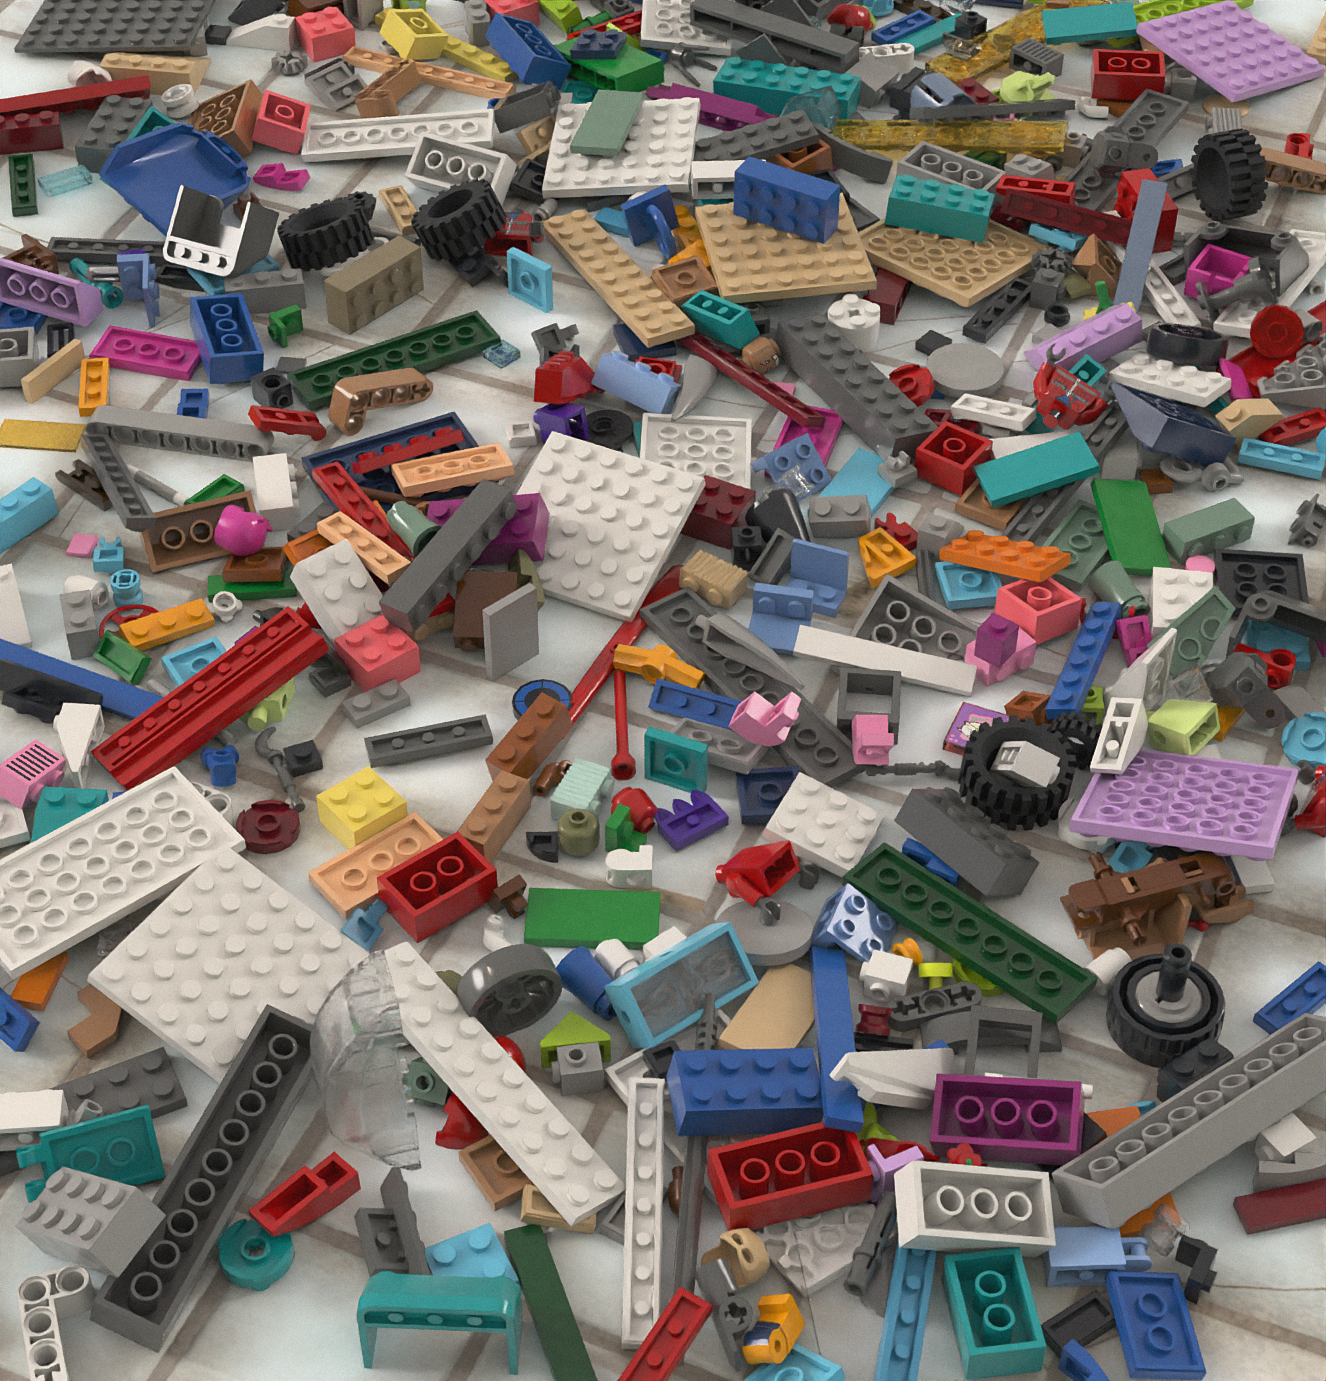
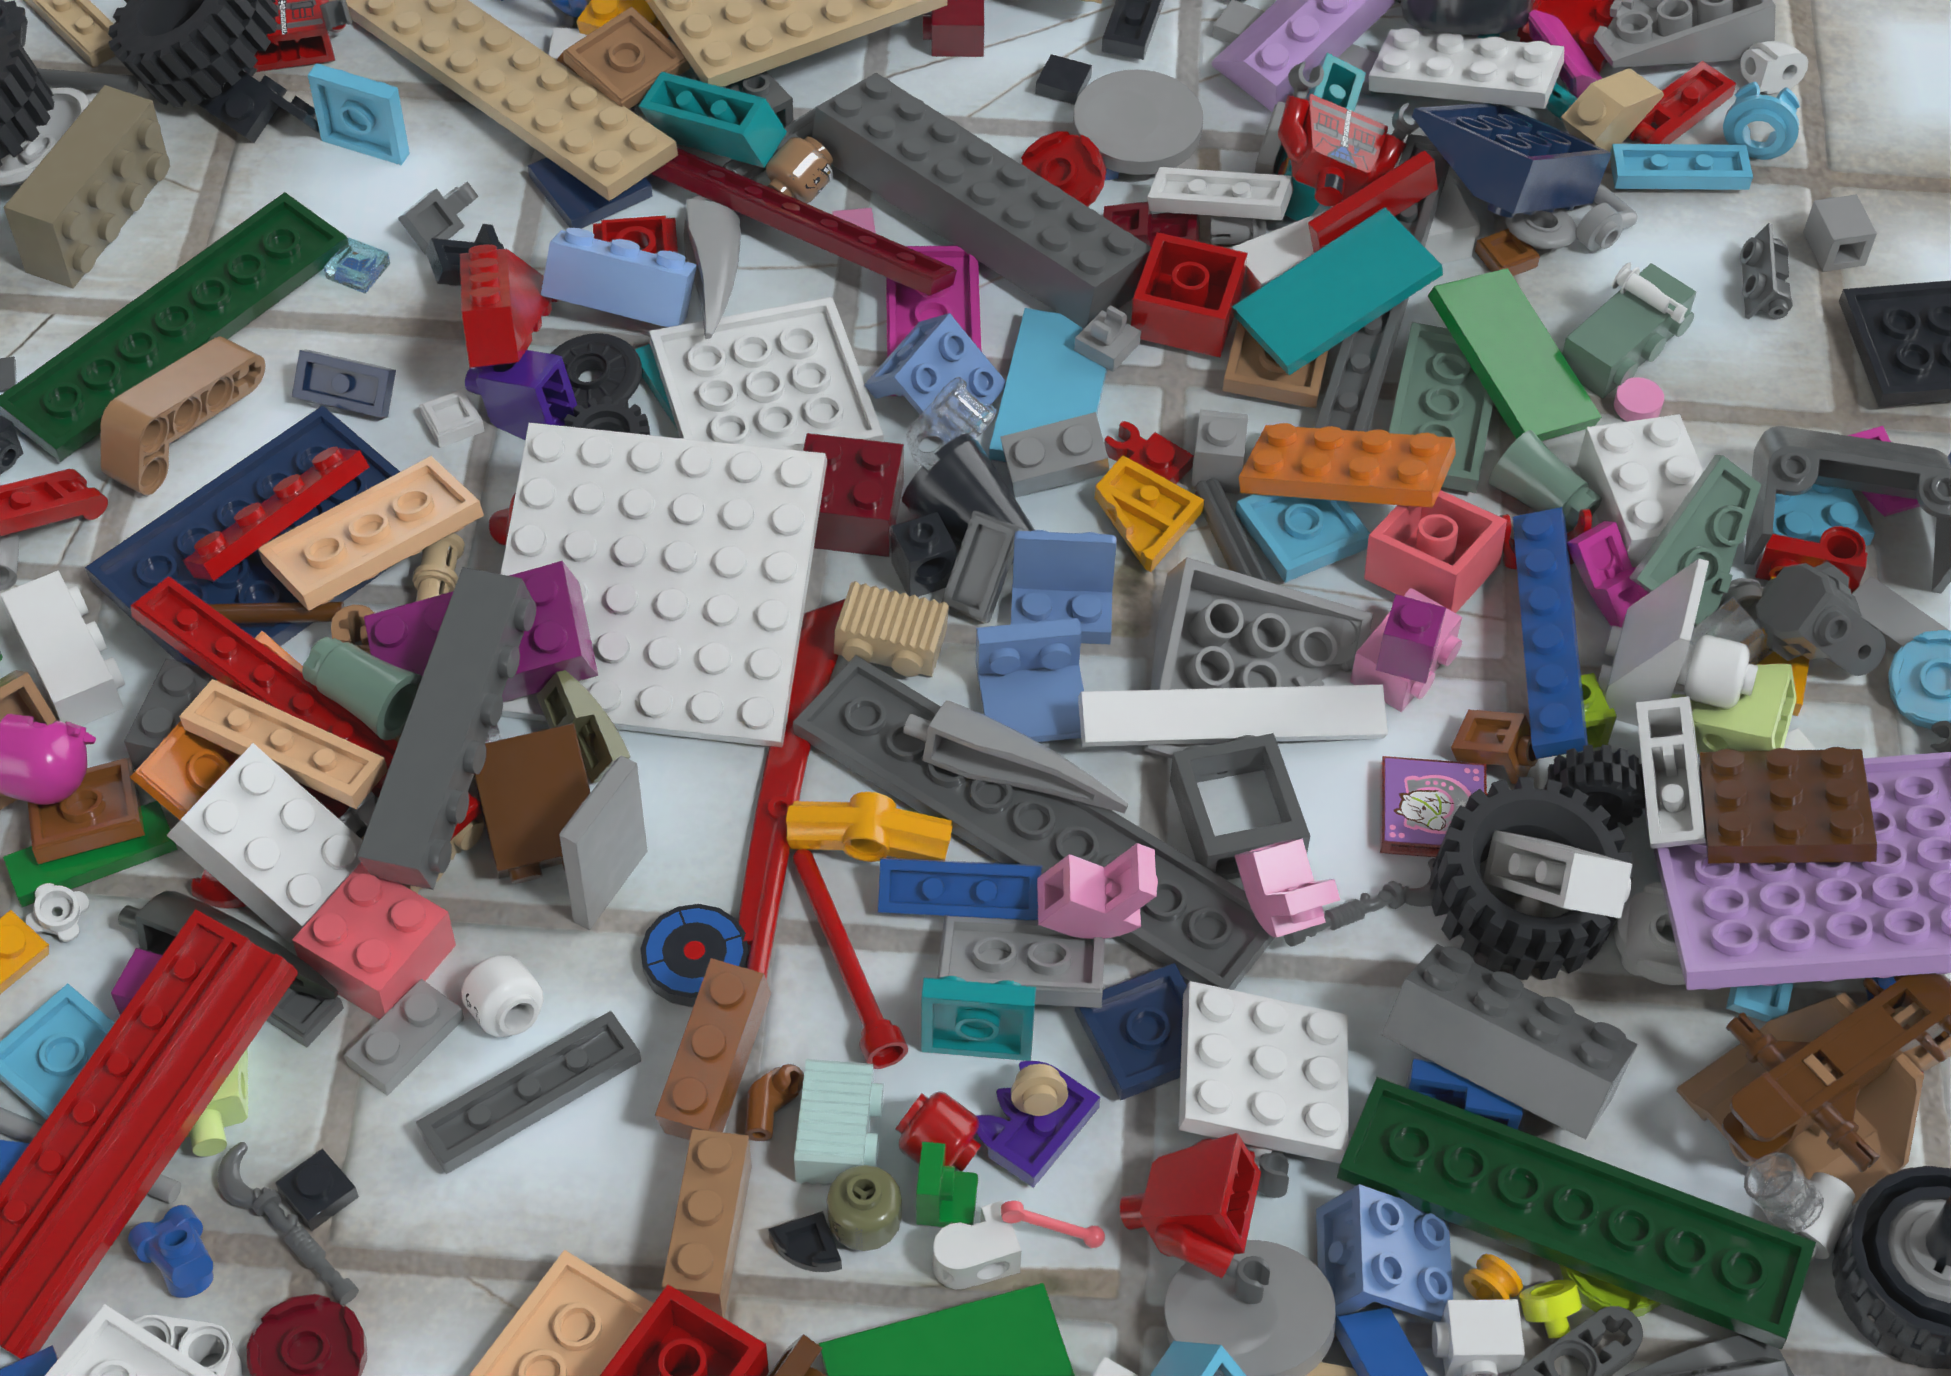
camera: 20 degrees left, 10 degrees up
light yellow brick [316,766,408,850] -> none
white brick [827,294,880,353] -> none
black plate [1213,549,1309,617] -> none
none -> dark blue plate [292,349,396,418]
none -> white head [461,955,544,1037]
none -> coral hinge [1001,1201,1105,1248]
none -> tan plate [1011,1064,1068,1116]
none -> red tile [1308,150,1438,253]
none -> white piece [1612,262,1688,324]
none -> white head [1677,635,1758,709]
none -> reddish brown plate [1699,747,1877,864]
none -> clear wheel [1744,1152,1824,1233]

